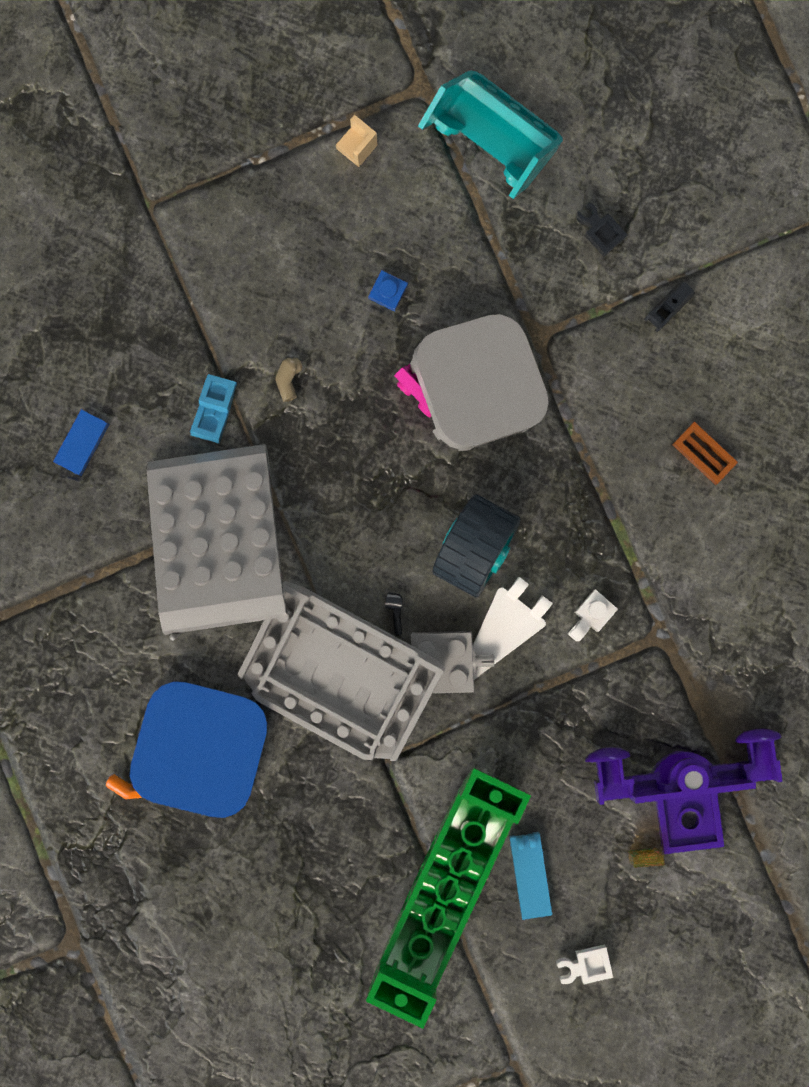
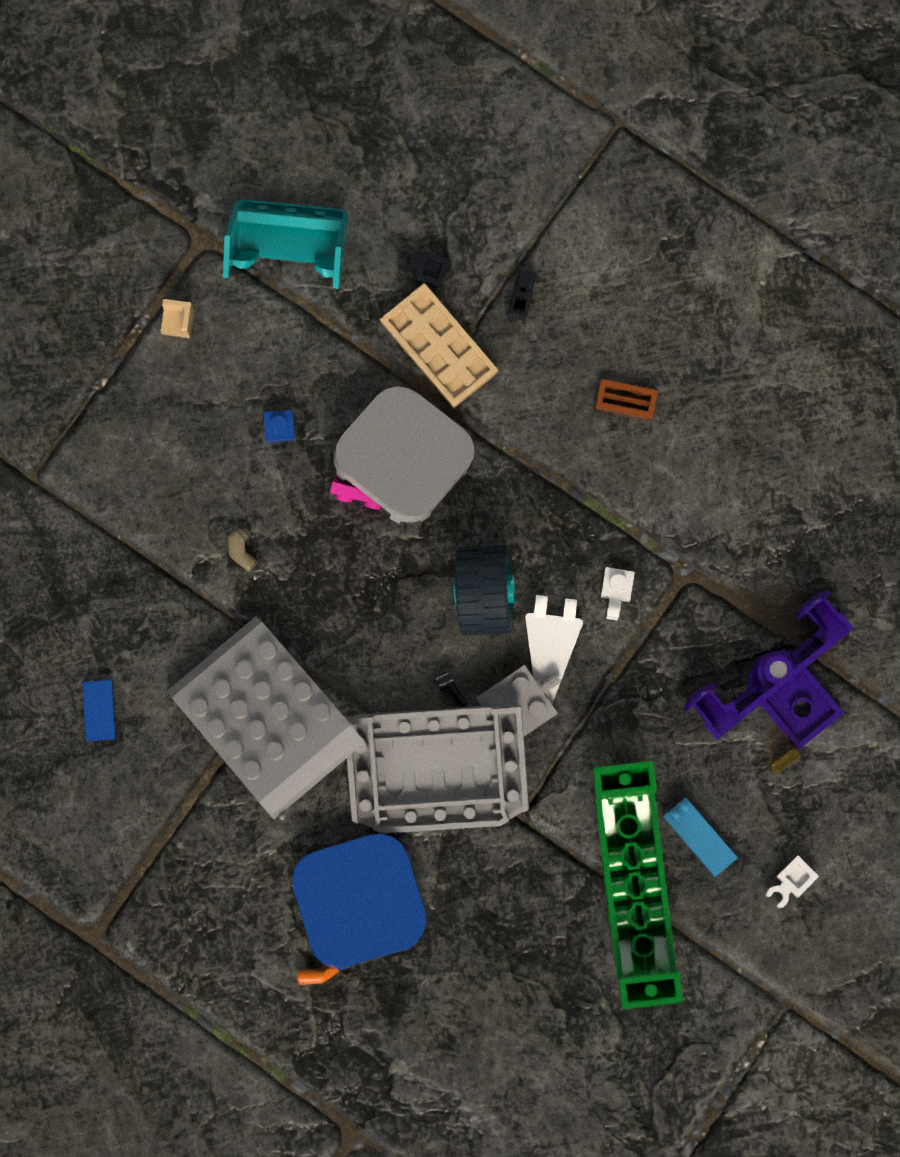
camera: 30 degrees left, 5 degrees down
dark azure slope [190,374,237,444] -> none
none -> tan plate [380,283,498,408]

